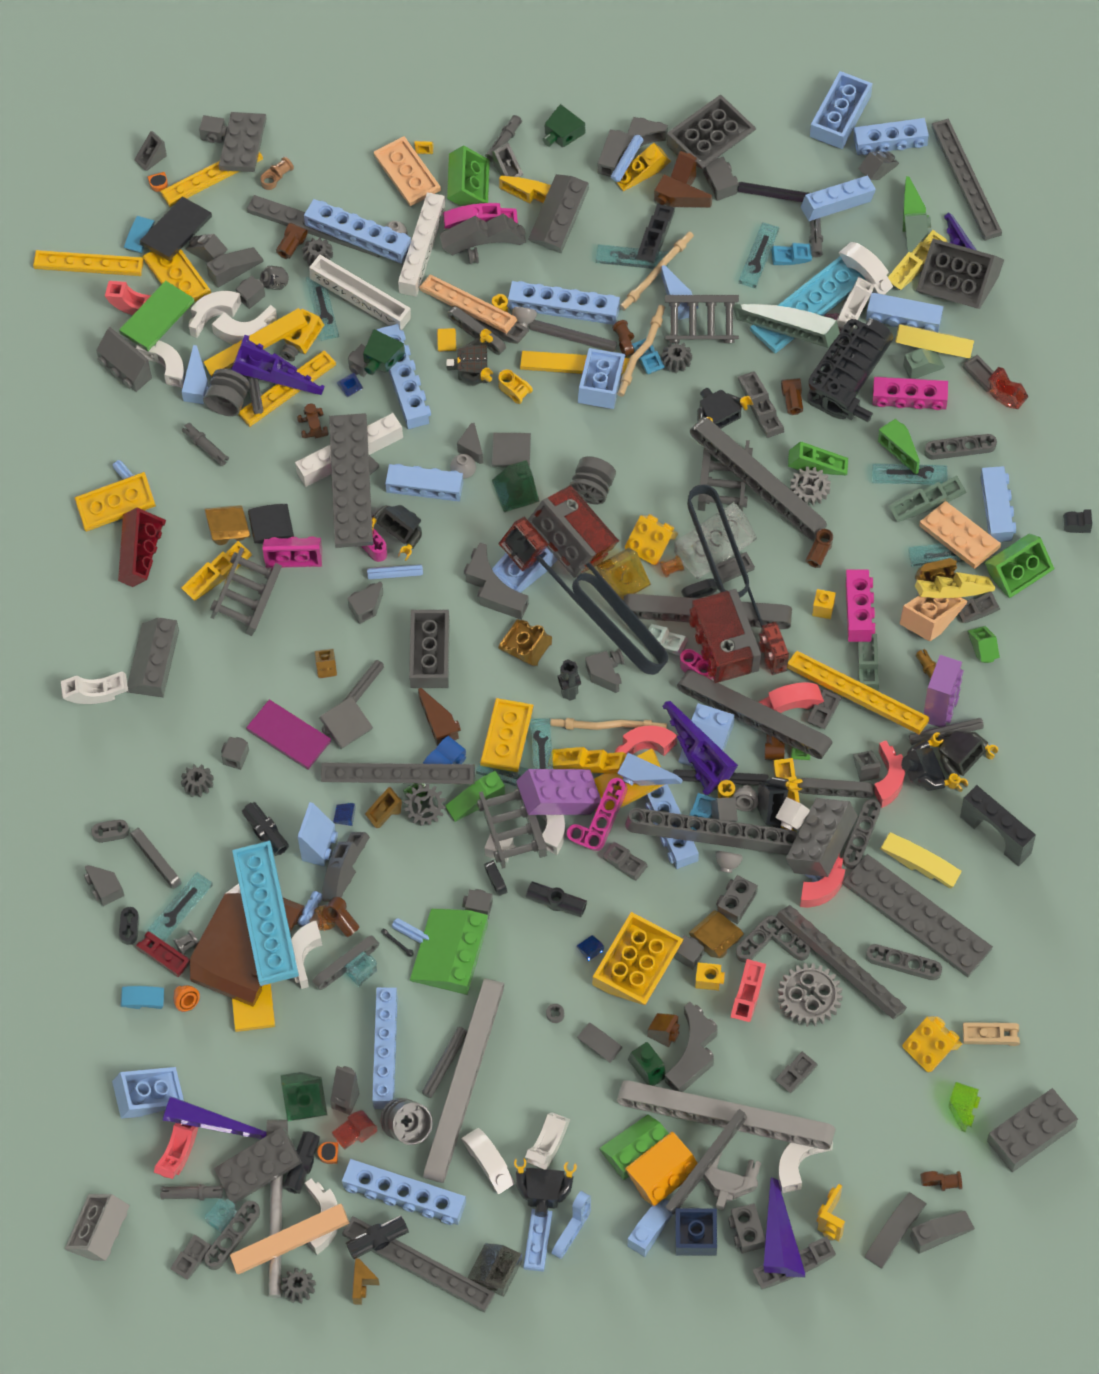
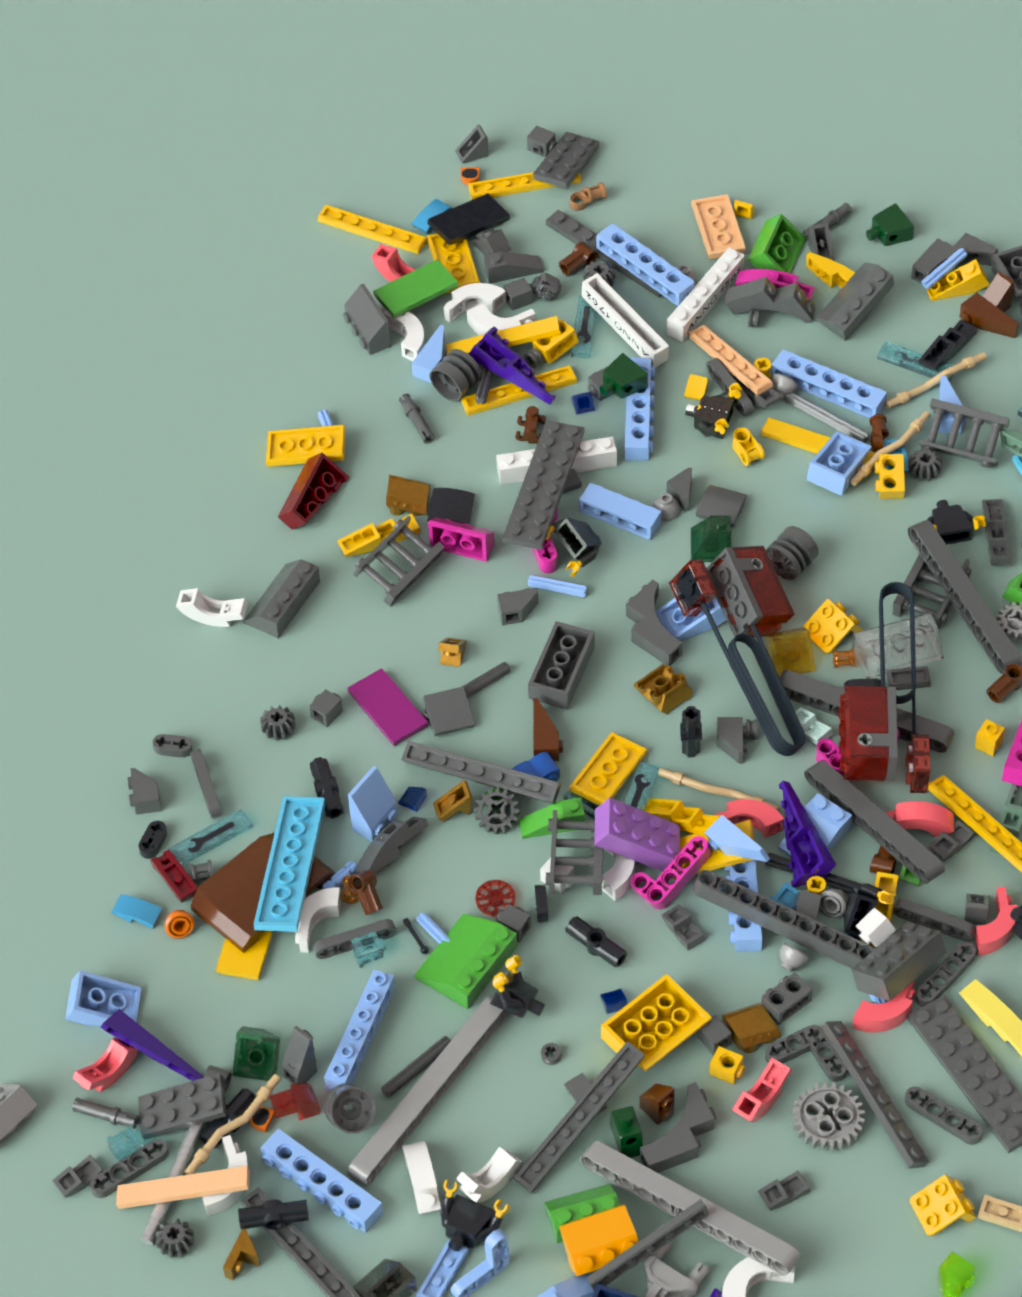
camera: 20 degrees right, 10 degrees down
none -> tan bar [184,1074,281,1175]
none -> clear red wheel [475,880,516,916]
none -> black torso [490,955,545,1018]
none -> dark grey plate [514,1041,645,1193]
none -> yellow brick [875,454,905,499]

